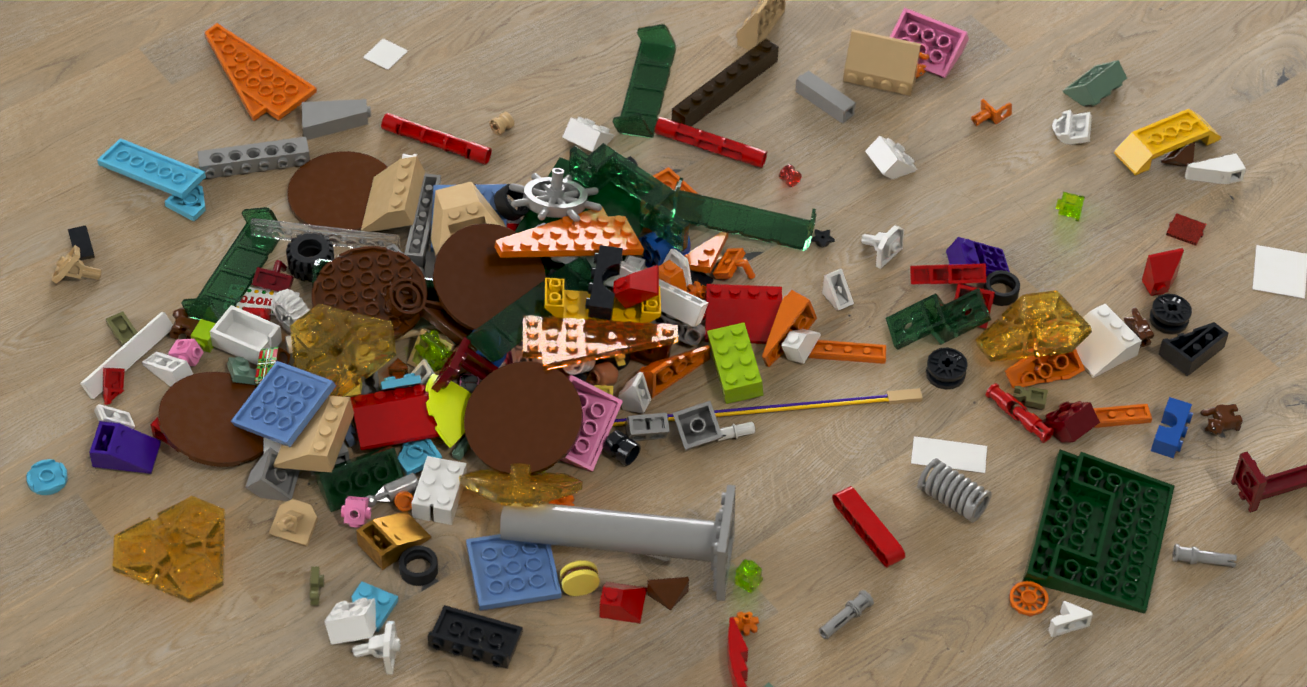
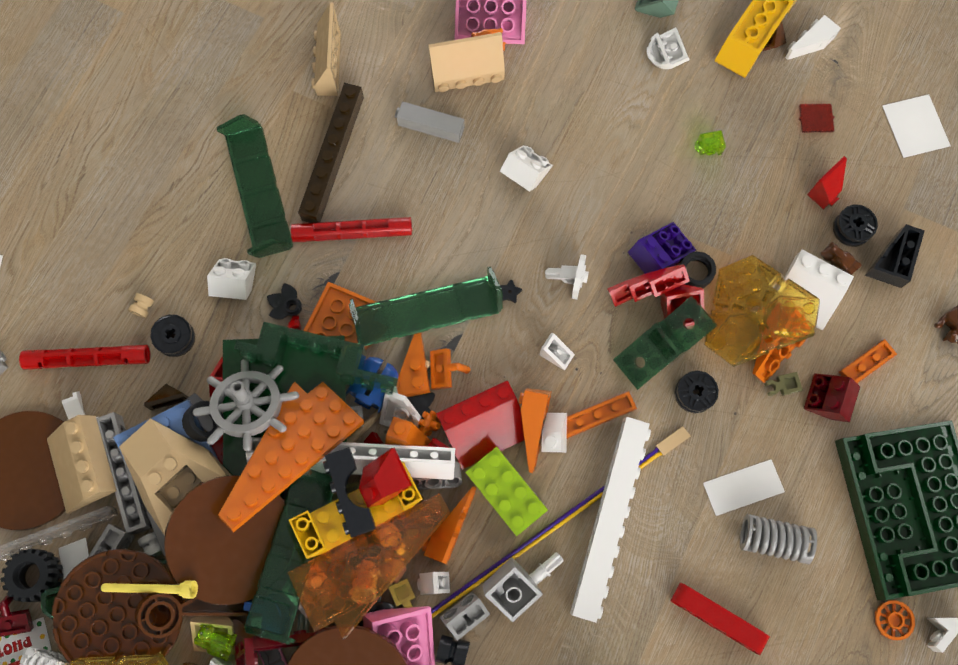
camera: 25 degrees left, 25 degrees up
clear red wheel [779,164,802,187] -> none
orange bracket [971,99,1012,126] -> none
red piece [985,383,1054,443] -> none
blue arch [1151,397,1193,459] -> none
none -> light yellow piece [101,580,198,599]
none -> black wheel [150,314,195,357]
none -> white brick [570,417,651,623]

